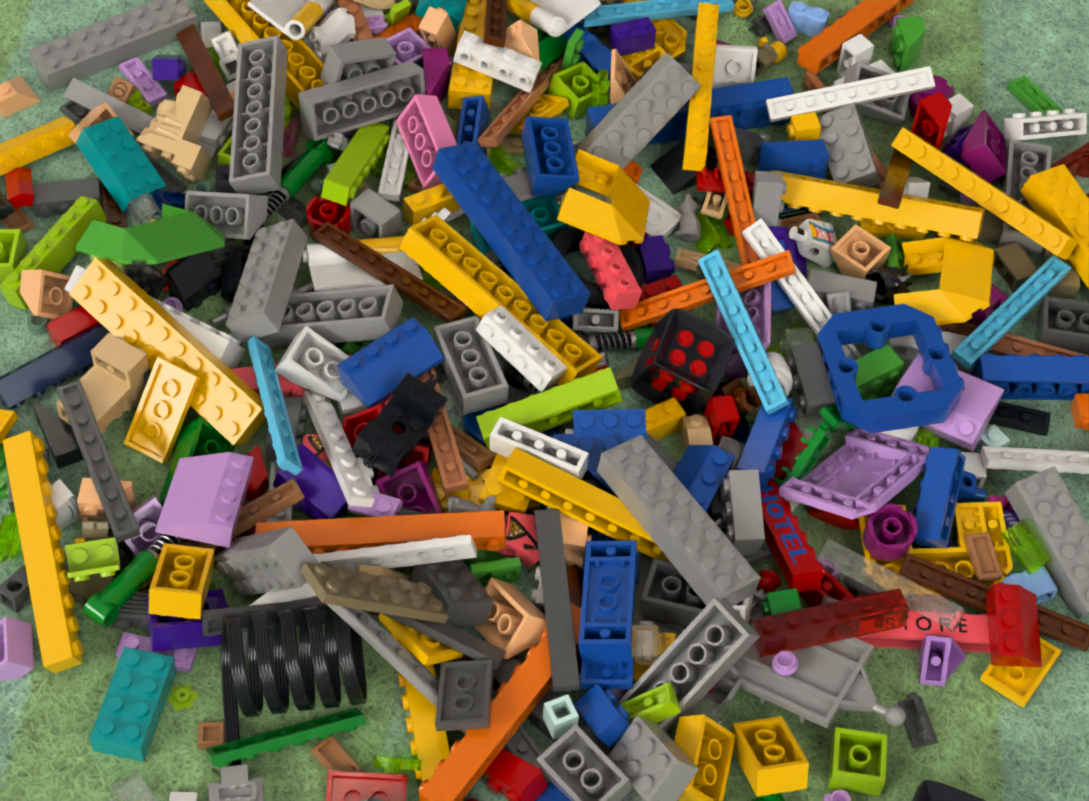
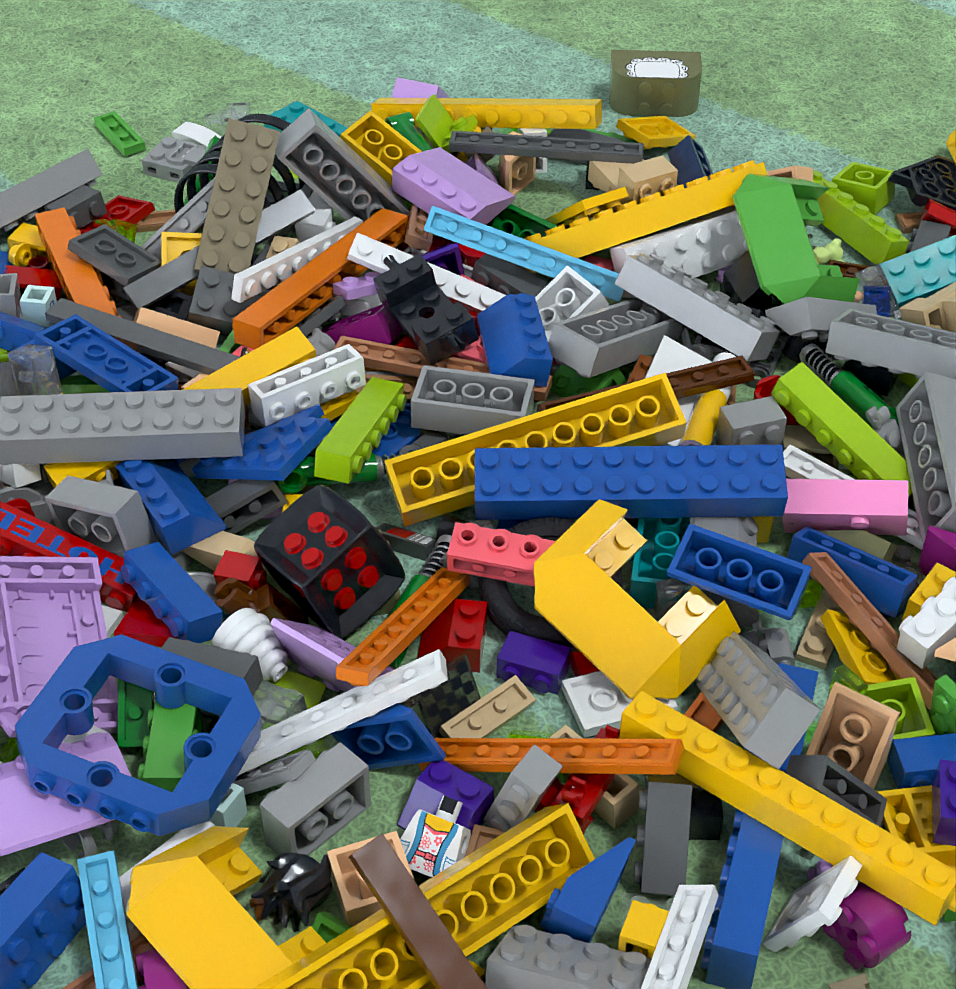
camera: 125 degrees right, 10 degrees down
white brick [476,306,568,392] -> none
light grey animal [675,194,702,242] -> none
medium azure plate [698,249,790,414] -> none
green plate [774,426,832,485] -> none

